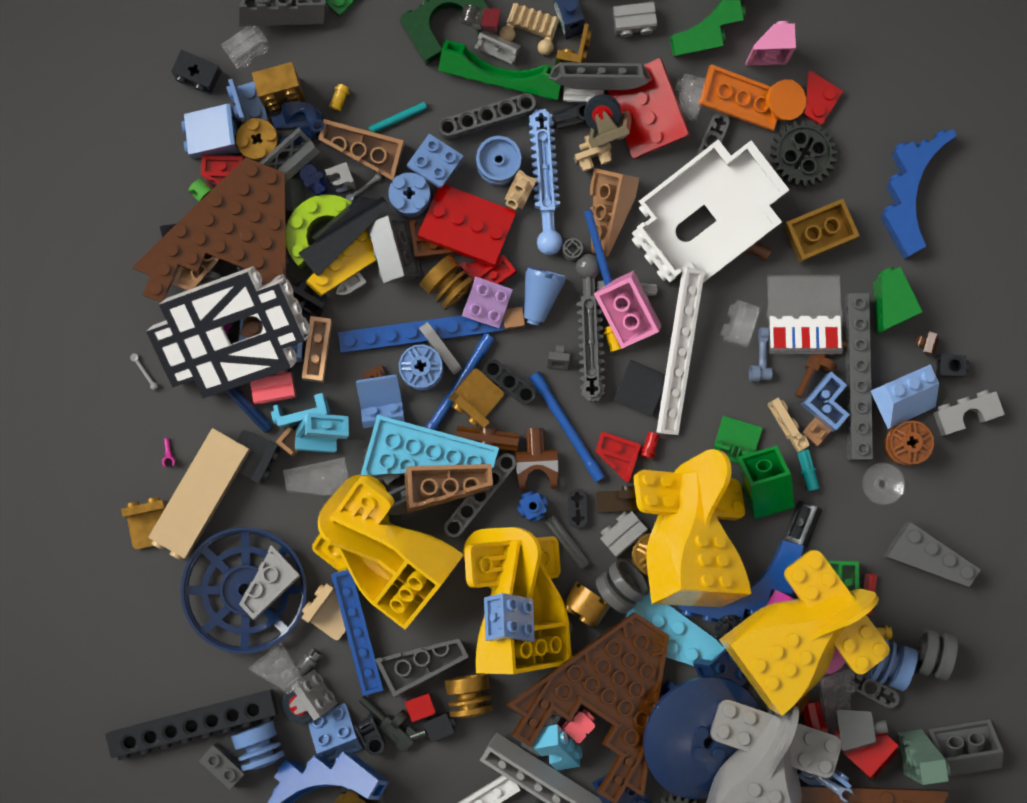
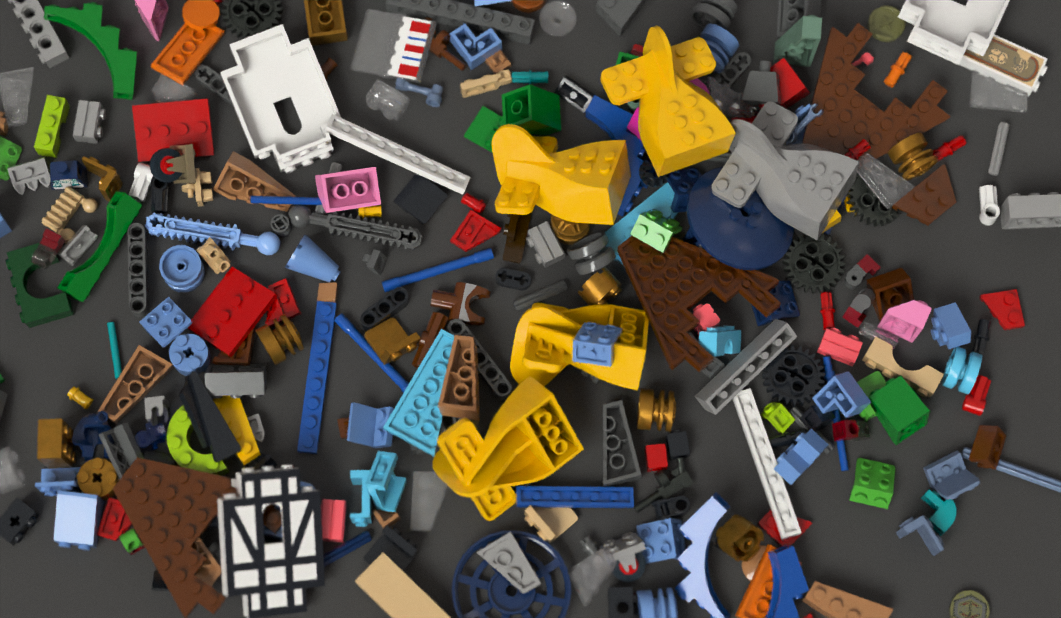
camera: 75 degrees left, 10 degrees down
light nougat brick [302,316,332,383] -> none
light grey hinge [346,173,382,202] -> none
medium blue wheel [399,344,444,391] -> none
light grey beam [419,322,462,375] -> none
lavender hinge [462,276,513,328] -> none
blue brick [517,491,549,522] -> none
dark grey brick [548,62,652,90] -> none
none -> bracket [630,209,682,253]

